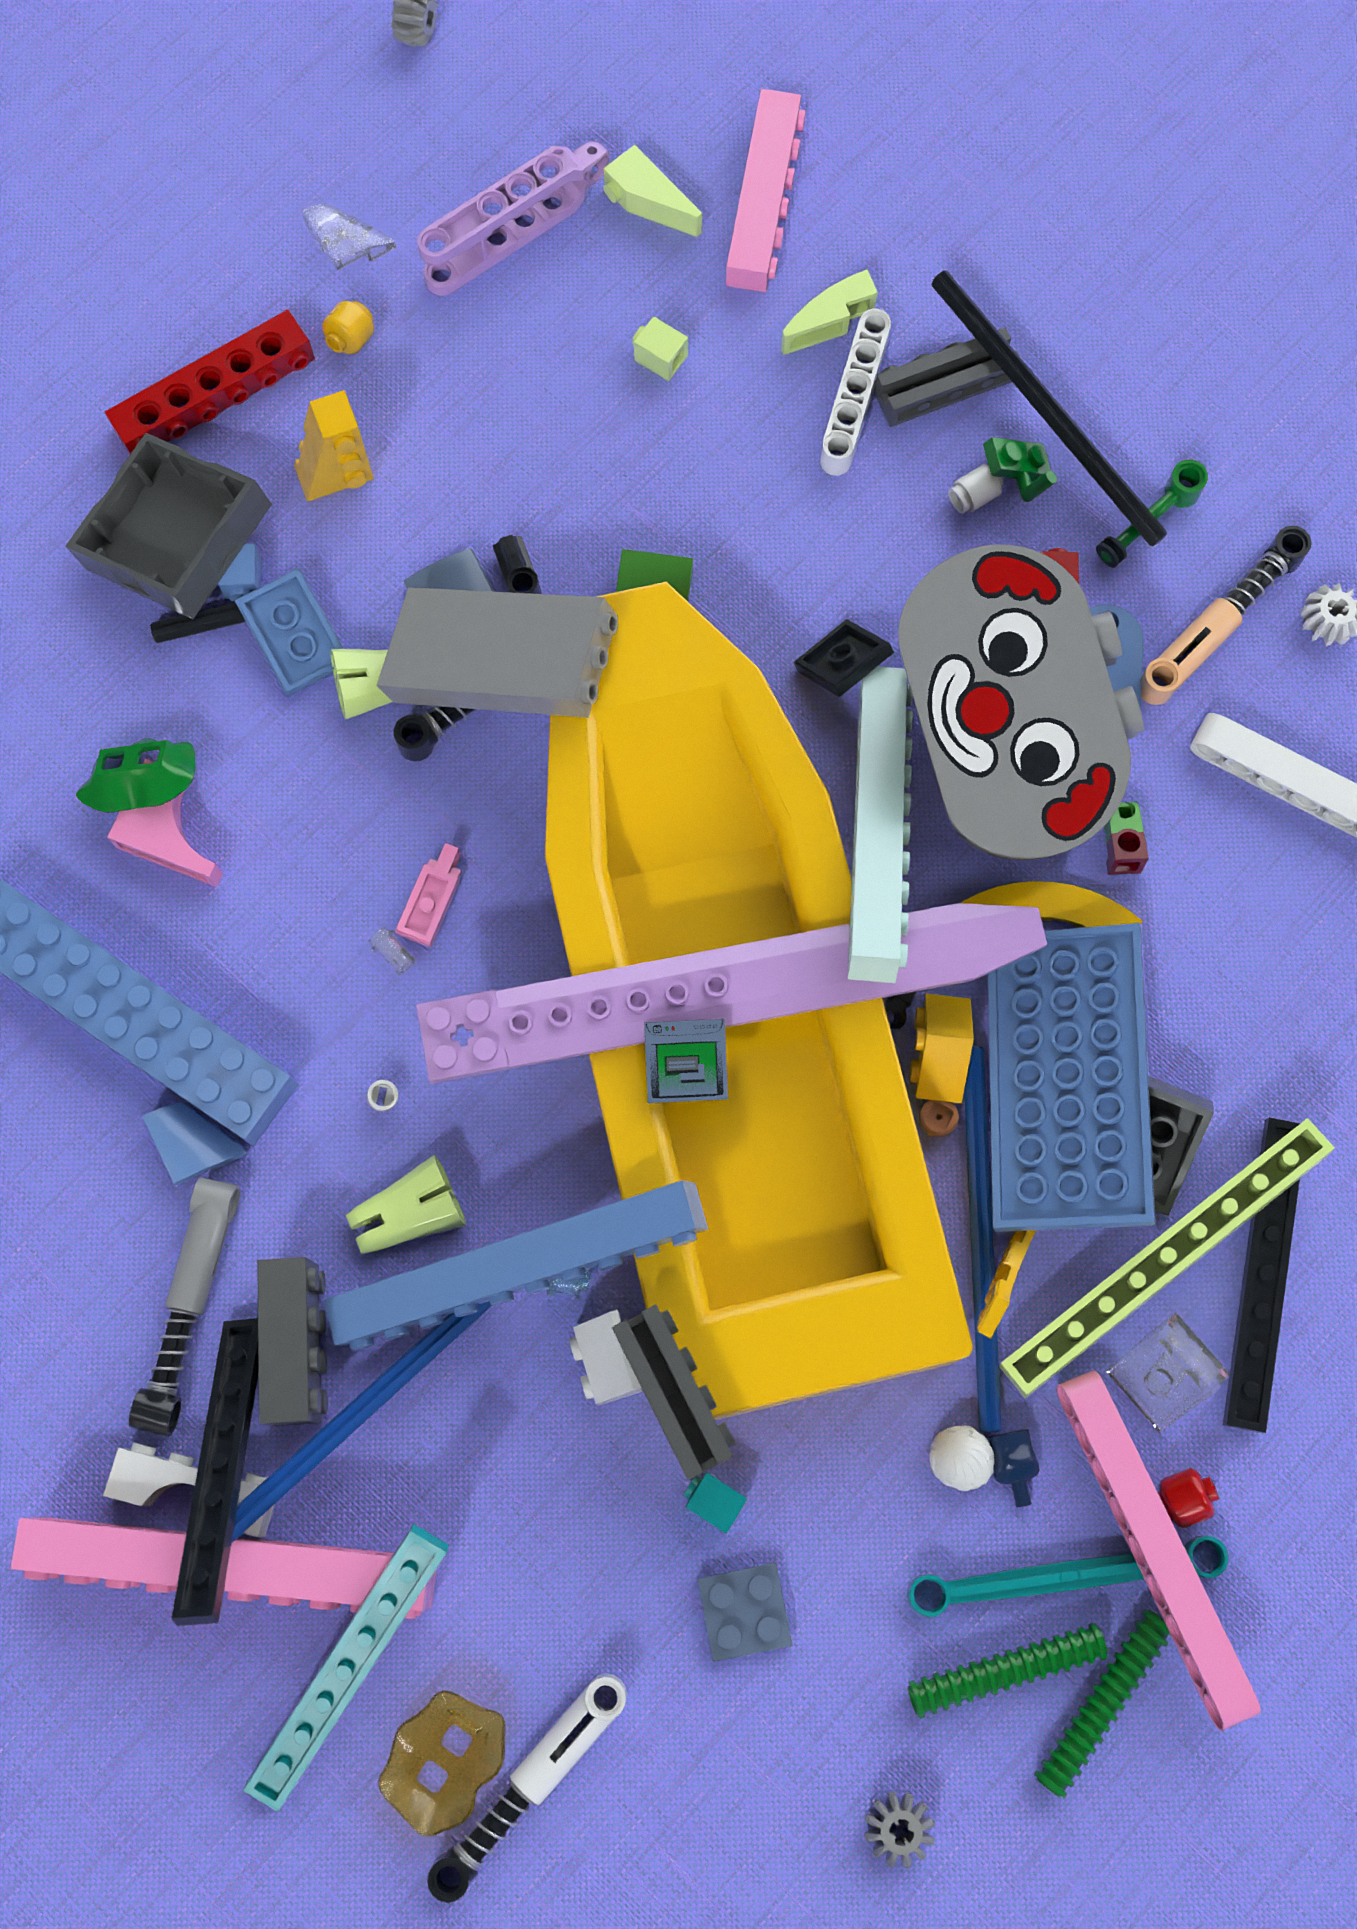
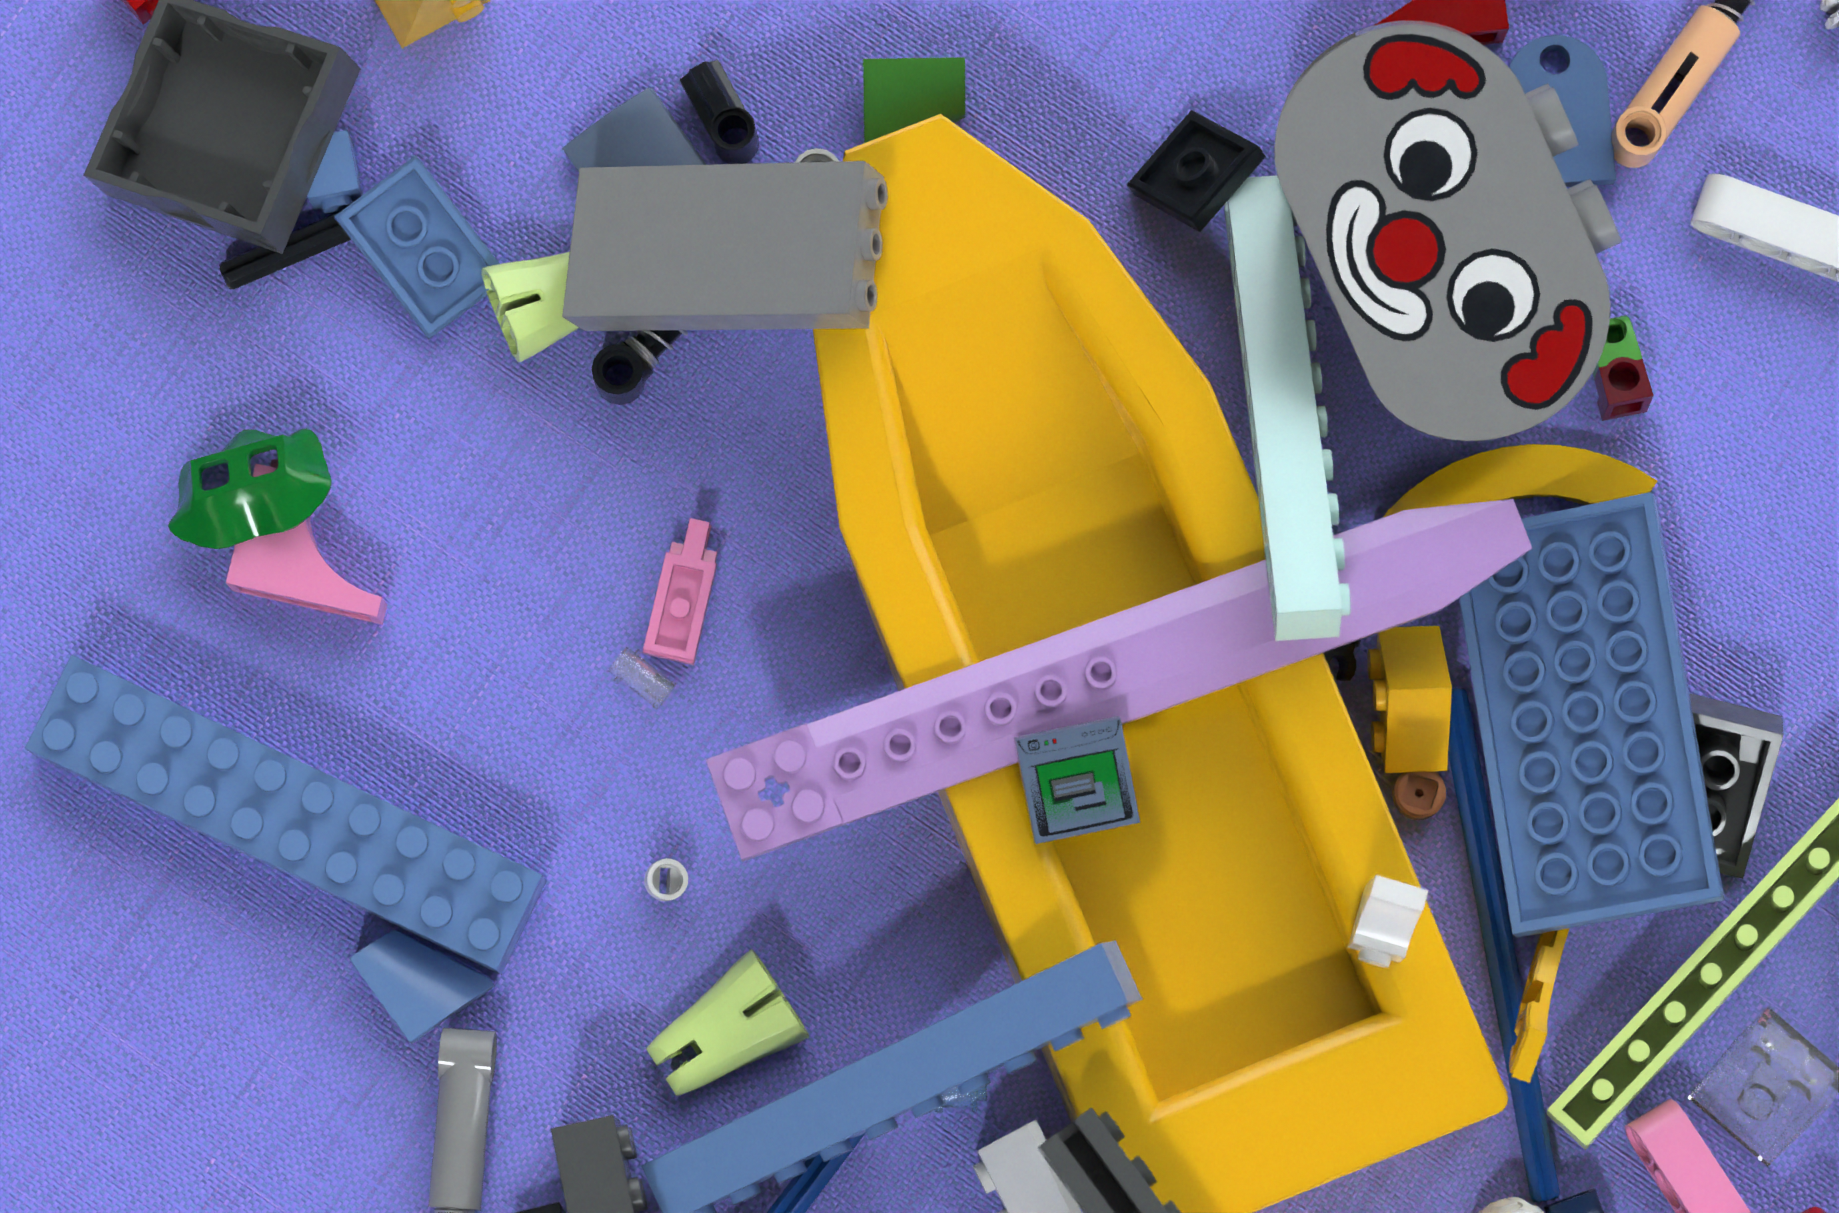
camera: 10 degrees left, 5 degrees up
none -> white arch [1348,875,1428,968]

